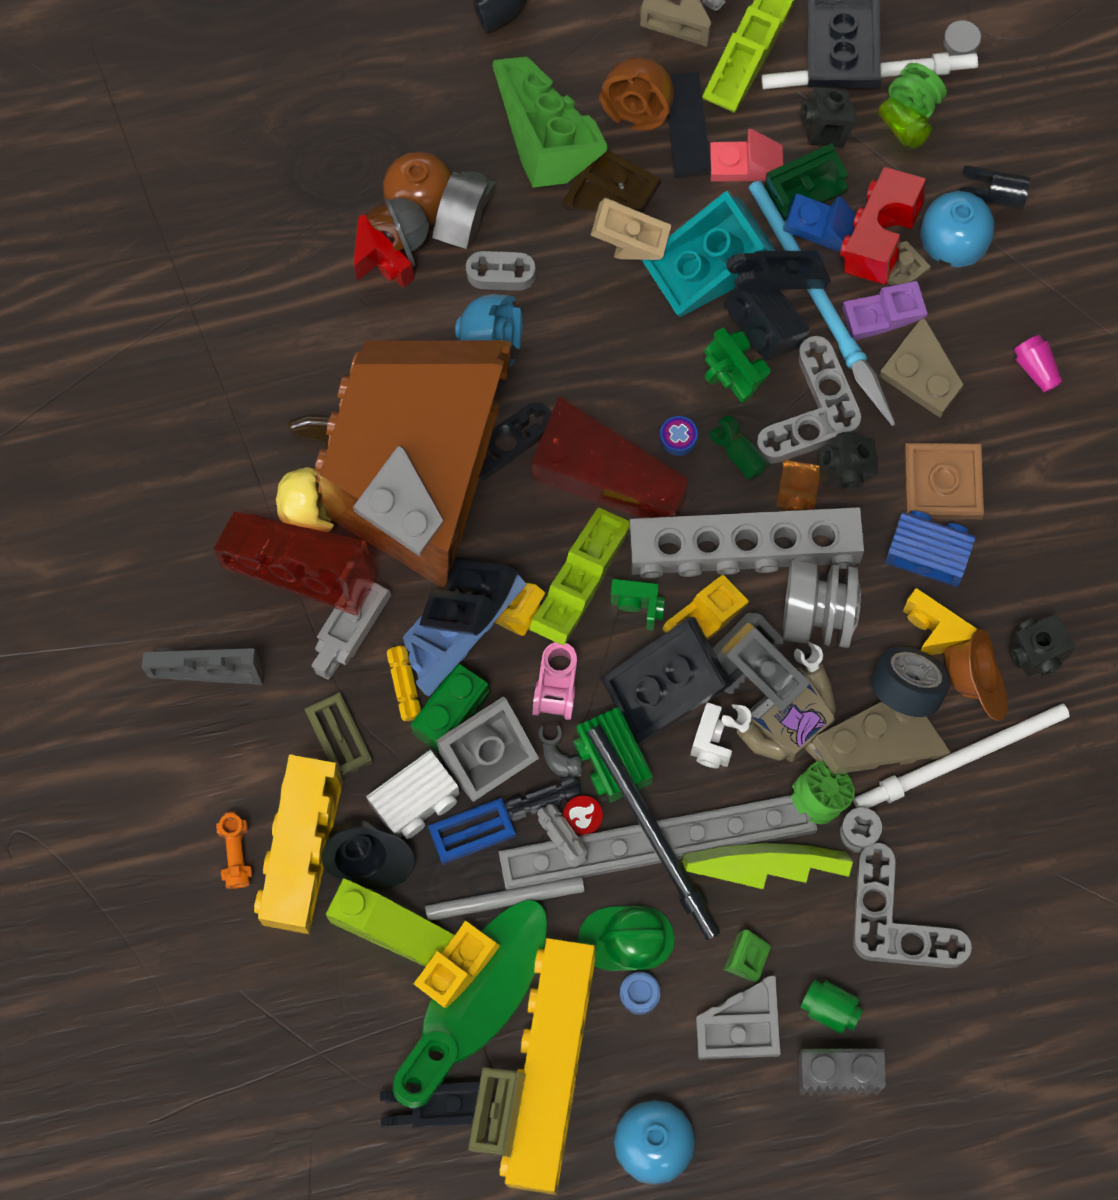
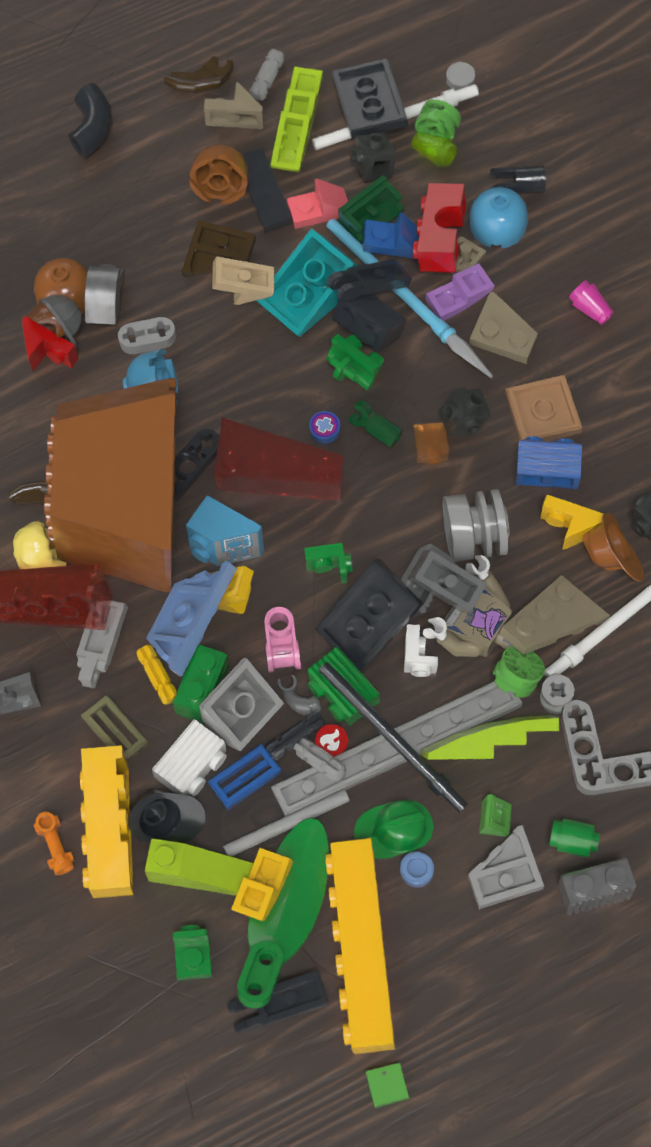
camera: 15 degrees left, 5 degrees down
light grey wing [353,446,443,556] -> none
black slope [419,559,518,636] -> none
olive tile [468,1068,526,1157] -> none
bright green wedge [493,57,608,188] -> none
lime slope [529,507,630,646] -> none
dark azure cylinder [614,1100,696,1185] -> none
light grey brick [629,507,864,579] -> none
yellow slope [662,574,749,640] -> none
light grey beam [756,336,861,464] -> none
black wheel [871,646,951,718] -> none
none -> green bracket [173,925,212,981]
none -> dark azure slope [186,495,264,566]

